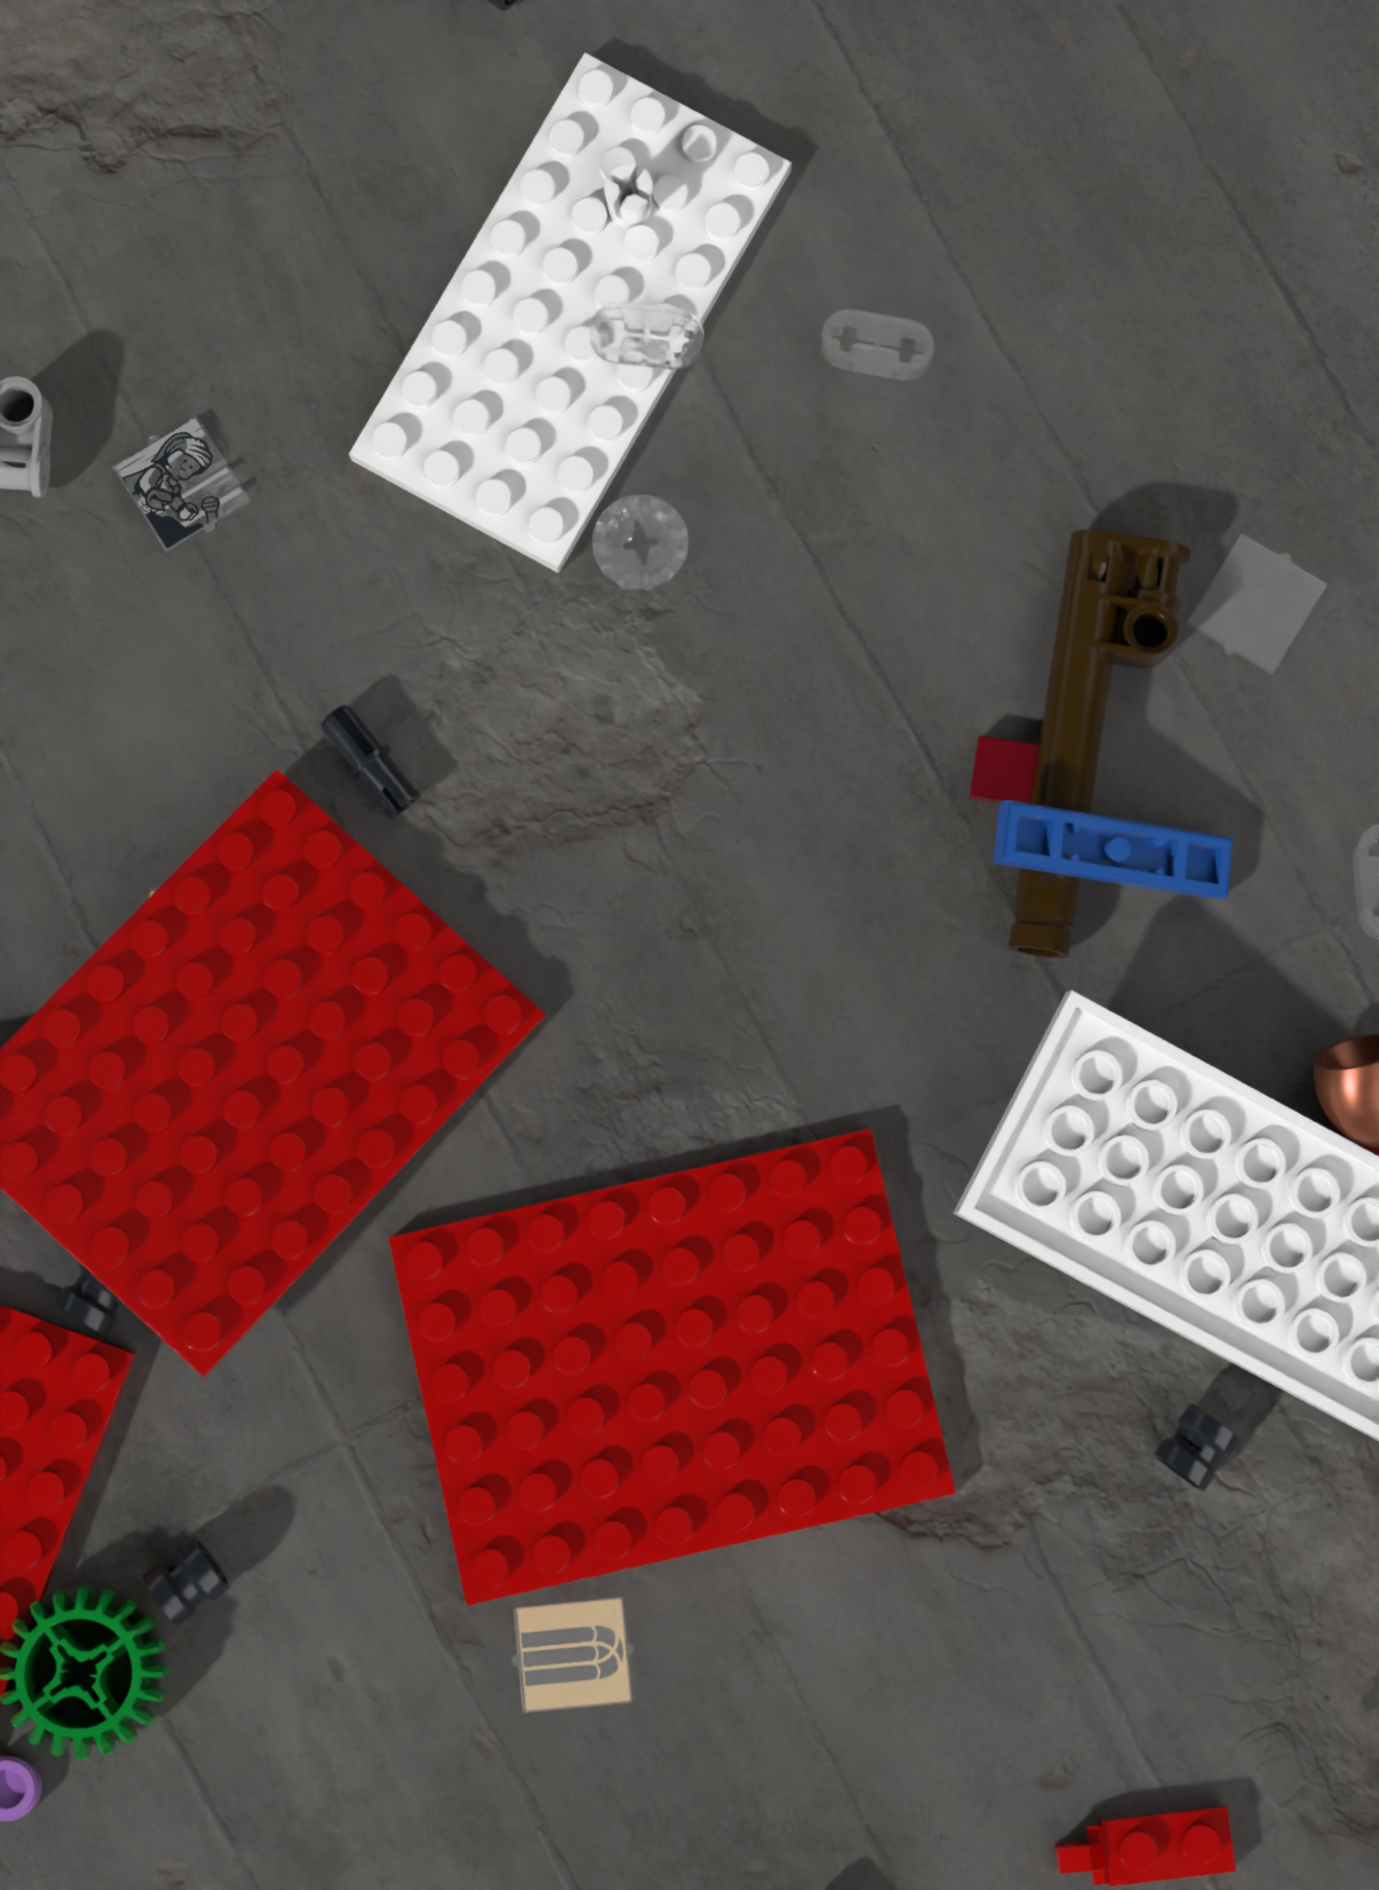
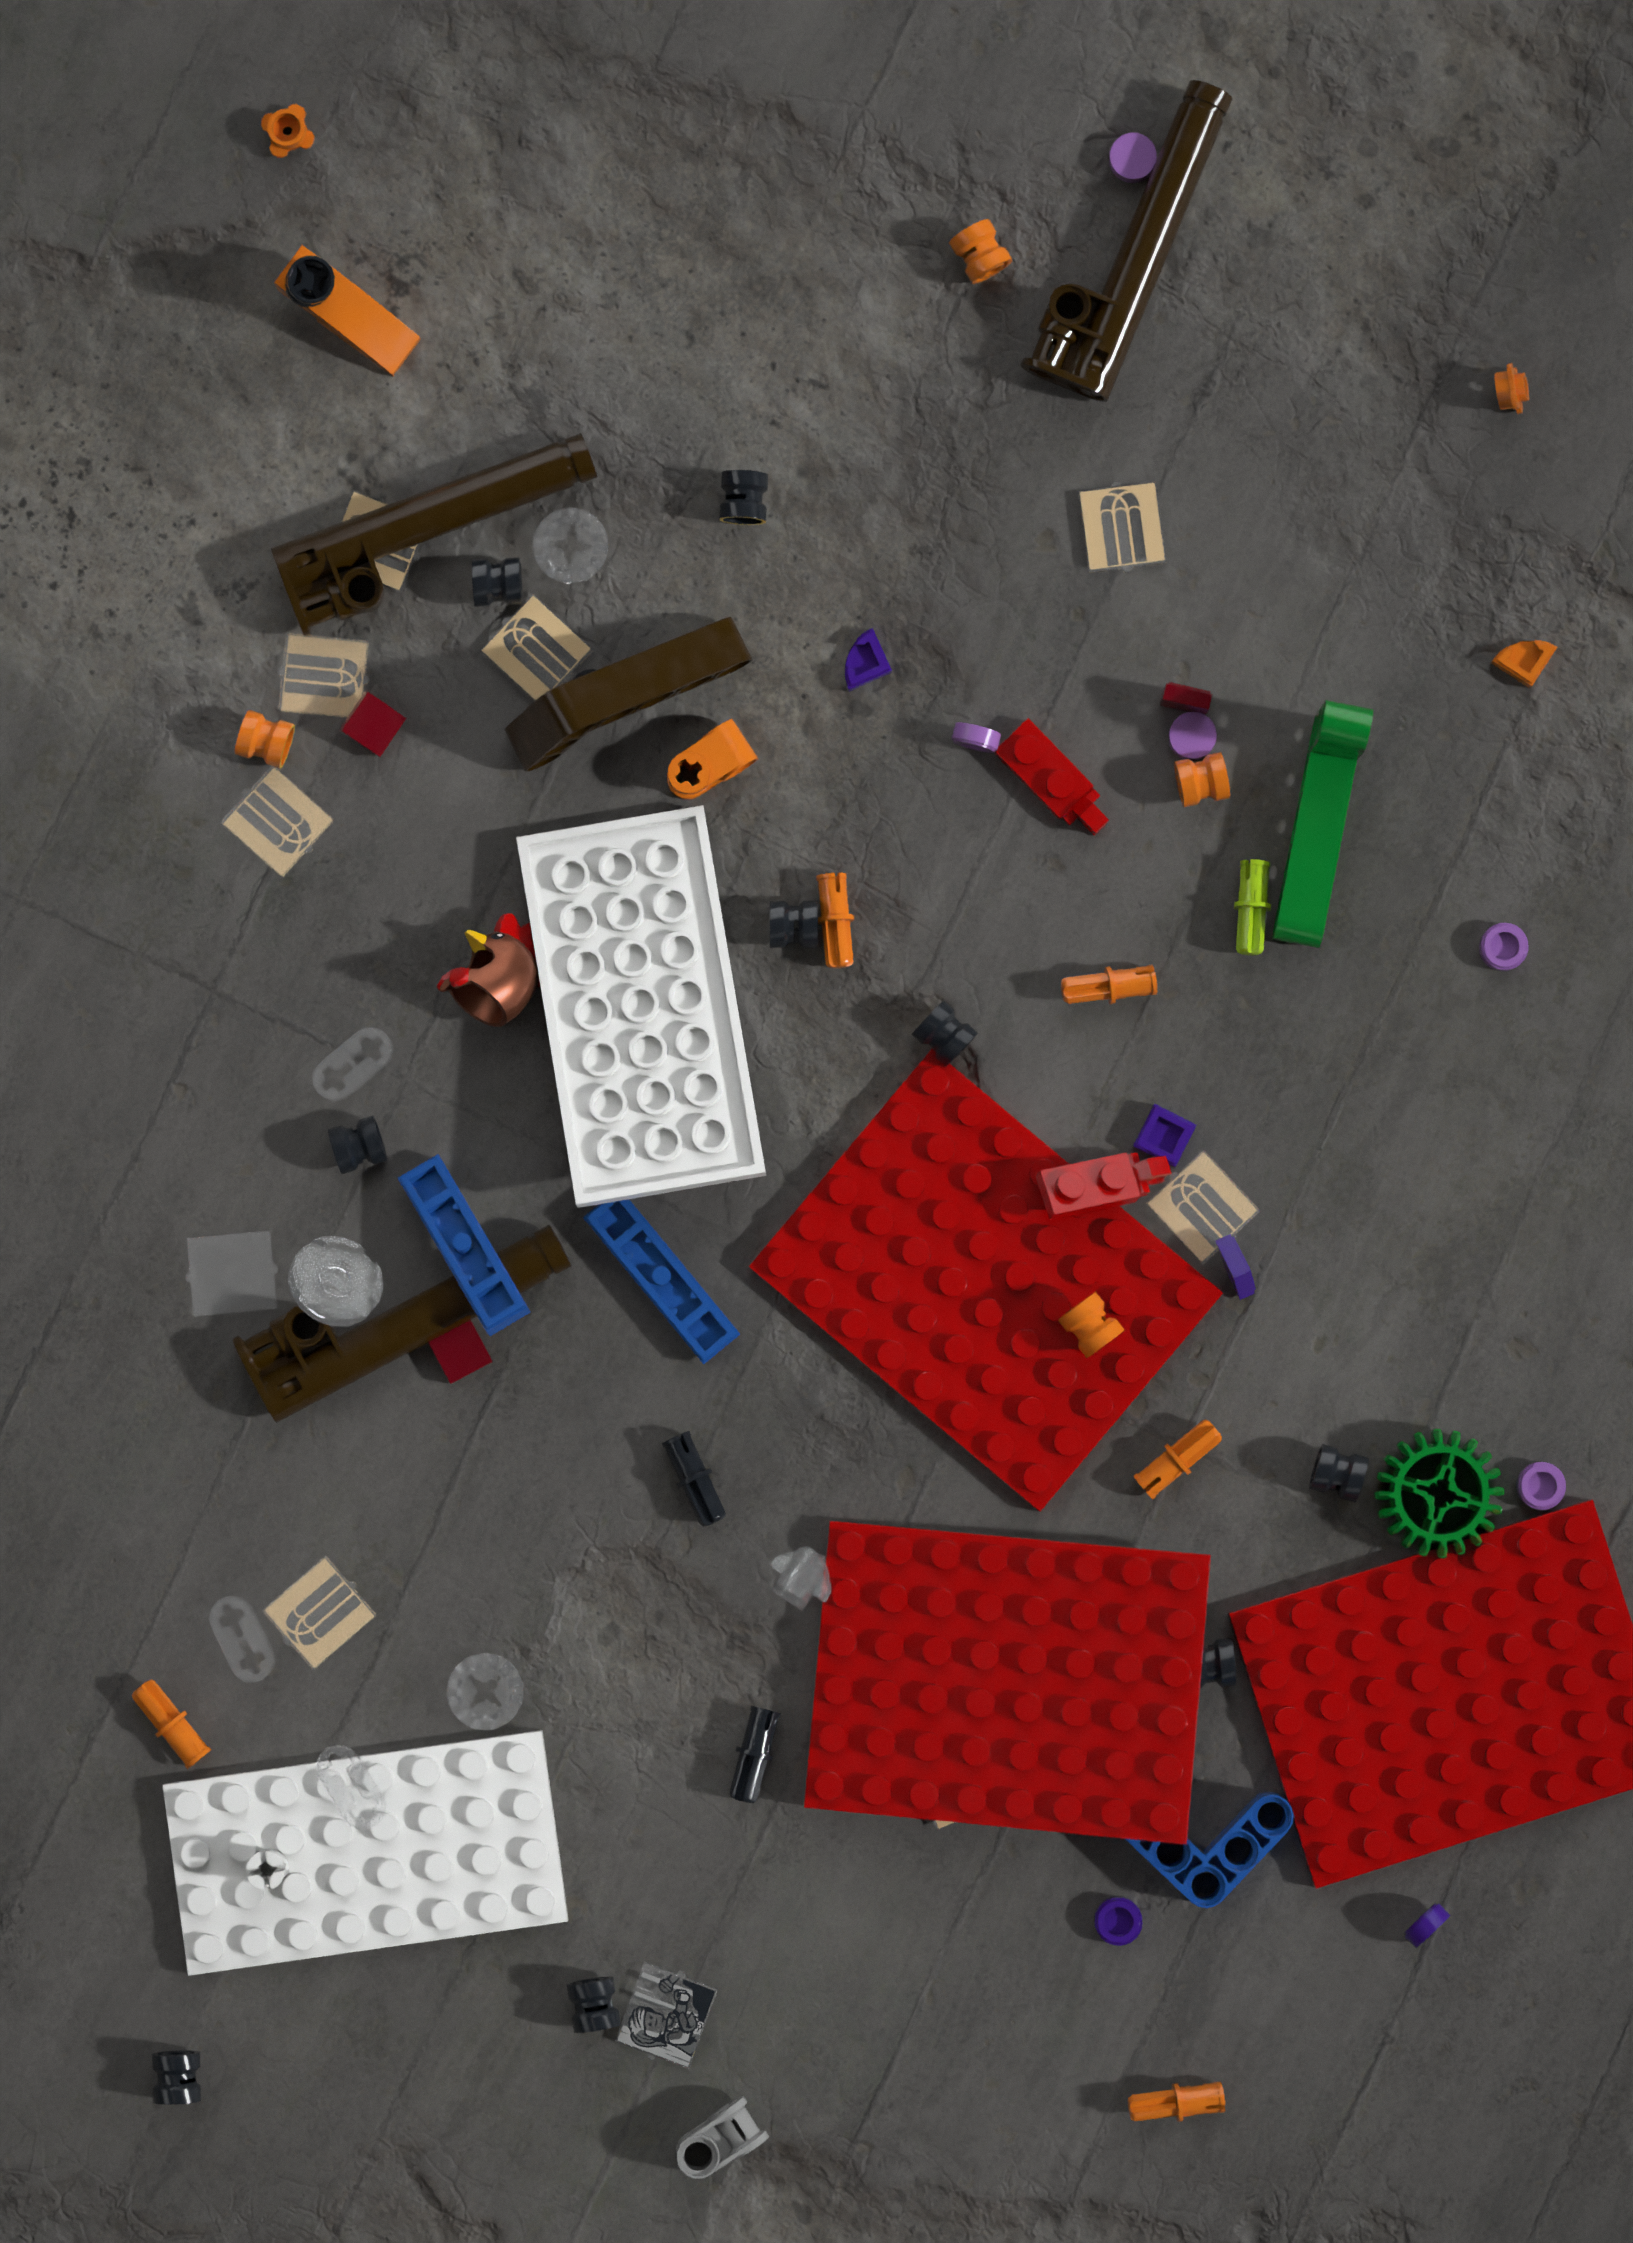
camera: 130 degrees left, 5 degrees up
none -> orange axle [132,1679,212,1769]
none -> clear piece [262,1556,377,1670]
none -> clear tile [288,1236,384,1327]
none -> black wheel [328,1115,388,1175]
none -> black wheel [566,1976,621,2033]
none -> blue plate [583,1199,740,1364]
none -> black axle [662,1431,726,1527]
none -> clear piece [770,1546,832,1611]
none -> orange axle [816,872,855,969]
none -> black wheel [912,1001,978,1067]
none -> medium lavender tile [952,722,1001,753]
none -> red hinge [1035,1152,1172,1220]
none -> orange wheel [1058,1292,1124,1358]
none -> orange axle [1061,965,1157,1004]
none -> dark purple tile [1132,1103,1197,1168]
none -> orange axle [1133,1419,1222,1500]
none -> dark purple tile [1215,1234,1256,1300]

